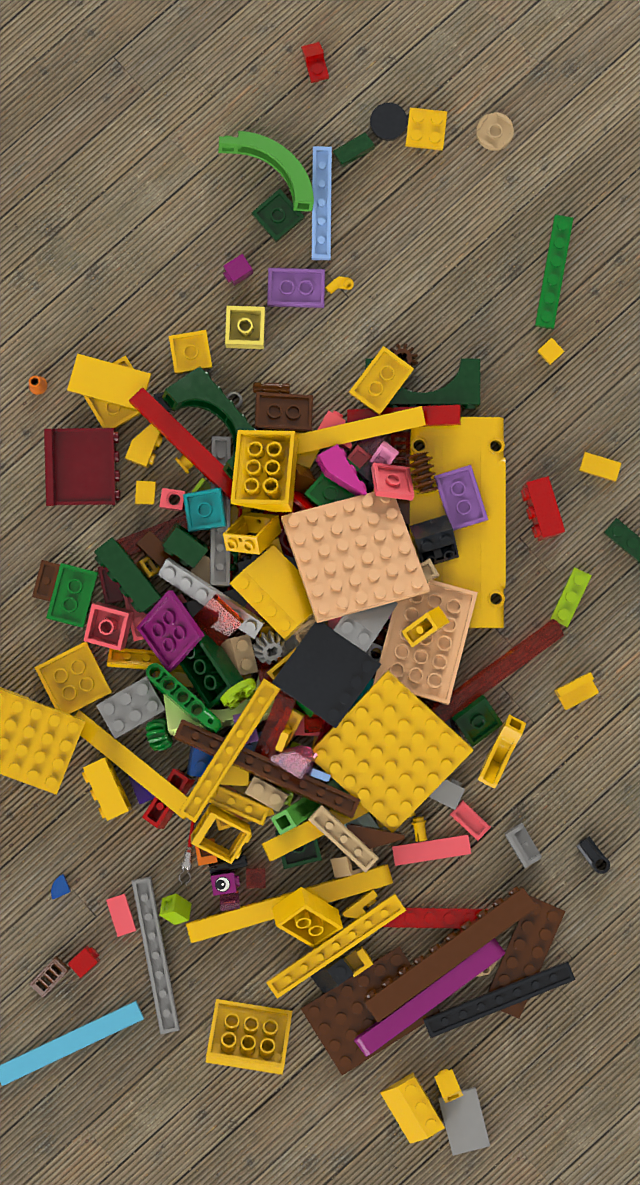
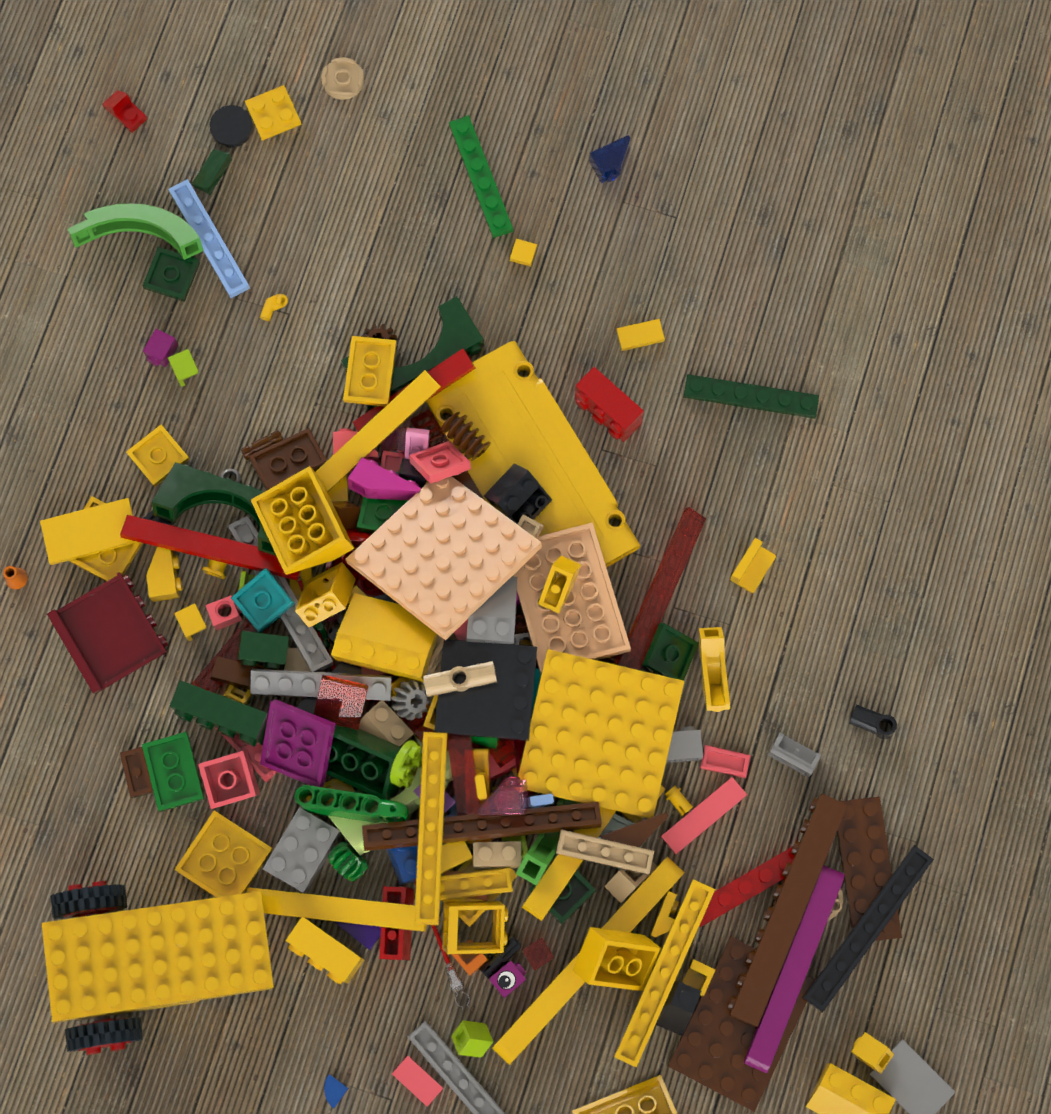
camera: 30 degrees left, 10 degrees down
dark red tile [97,566,124,604] -> none
yellow tile [107,648,184,672] -> none
clear pink plate [219,890,240,911] -> none
light yellow brick [225,306,266,349] -> none
medium lavender tile [267,268,325,308] -> none
medium lavender tile [434,465,488,531] -> none
lime plate [550,567,592,628] -> none
none -> lime panel [168,349,199,387]
none -> tan piece [423,661,497,697]

